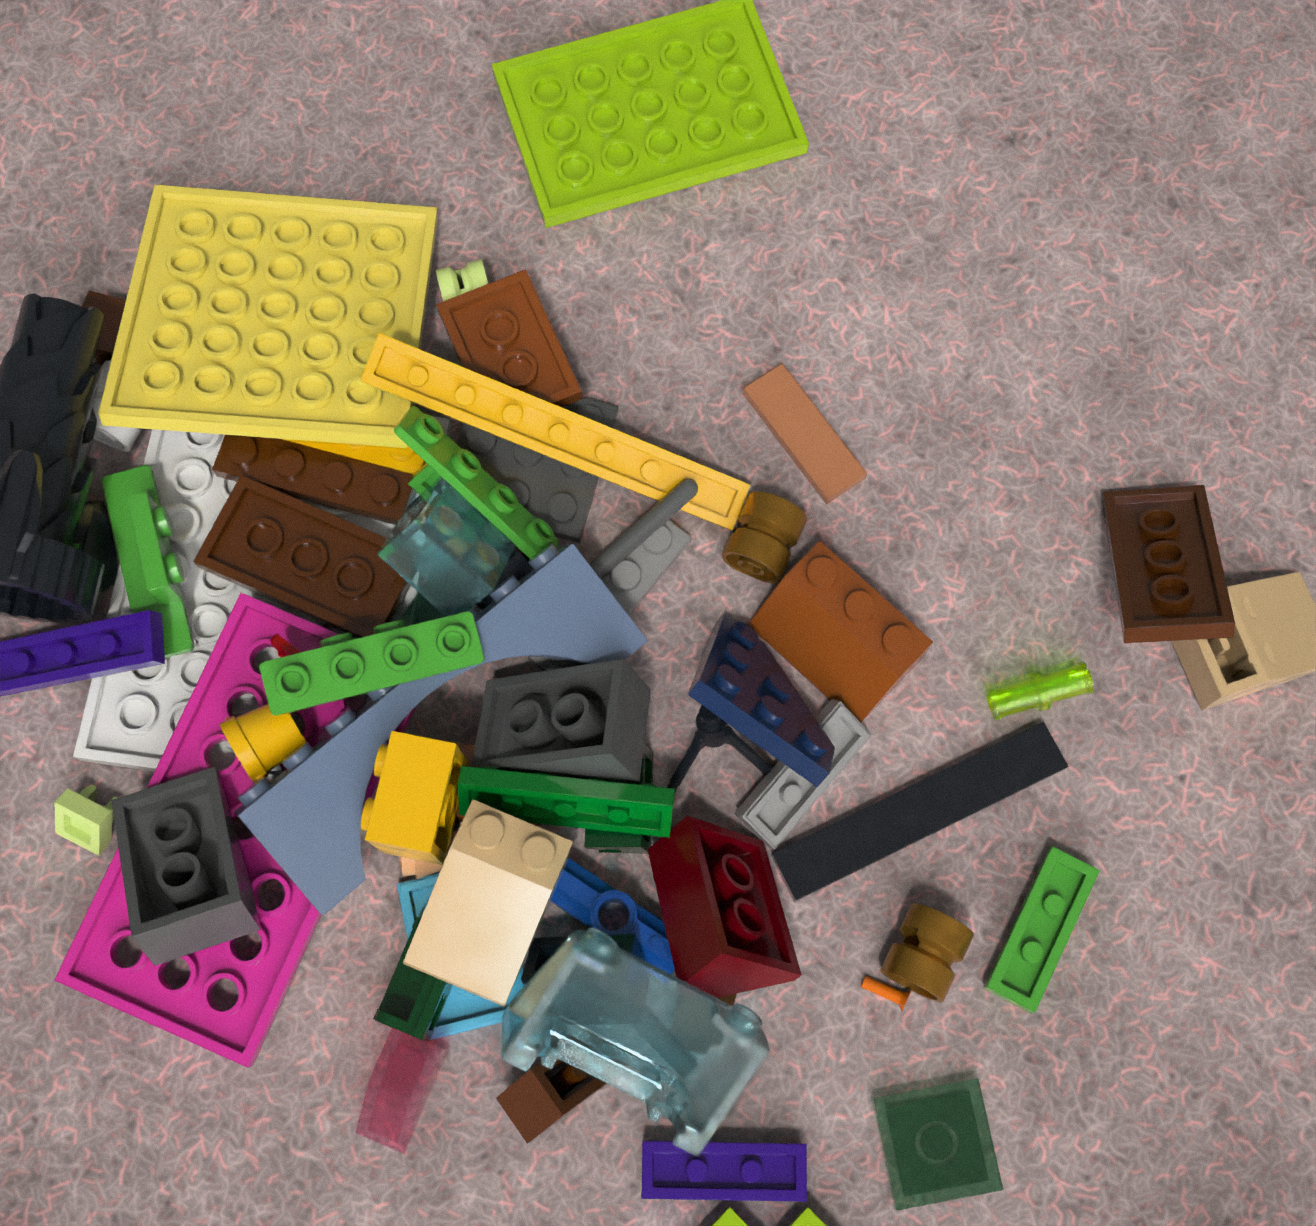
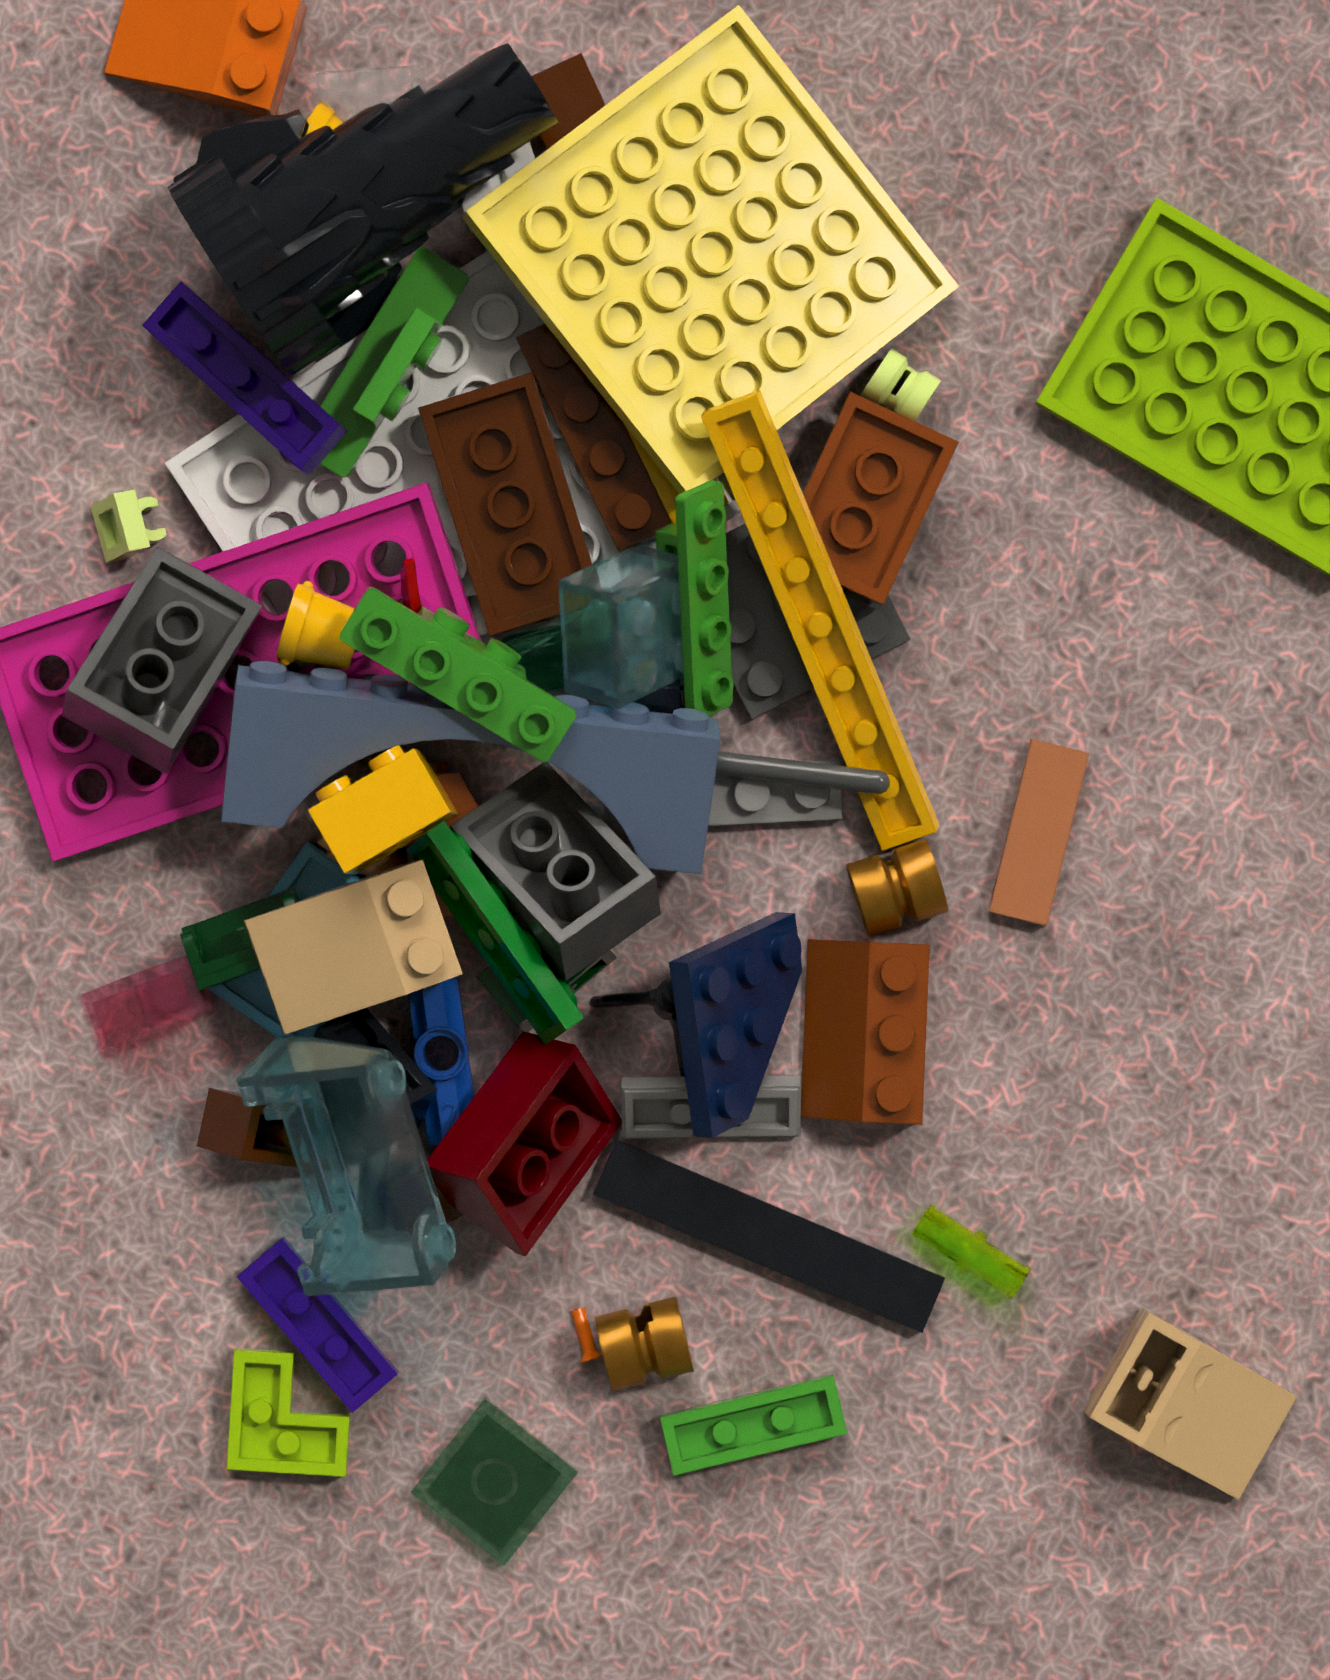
camera: 50 degrees right, 15 degrees up
reddish brown plate [1103,485,1235,643] -> none

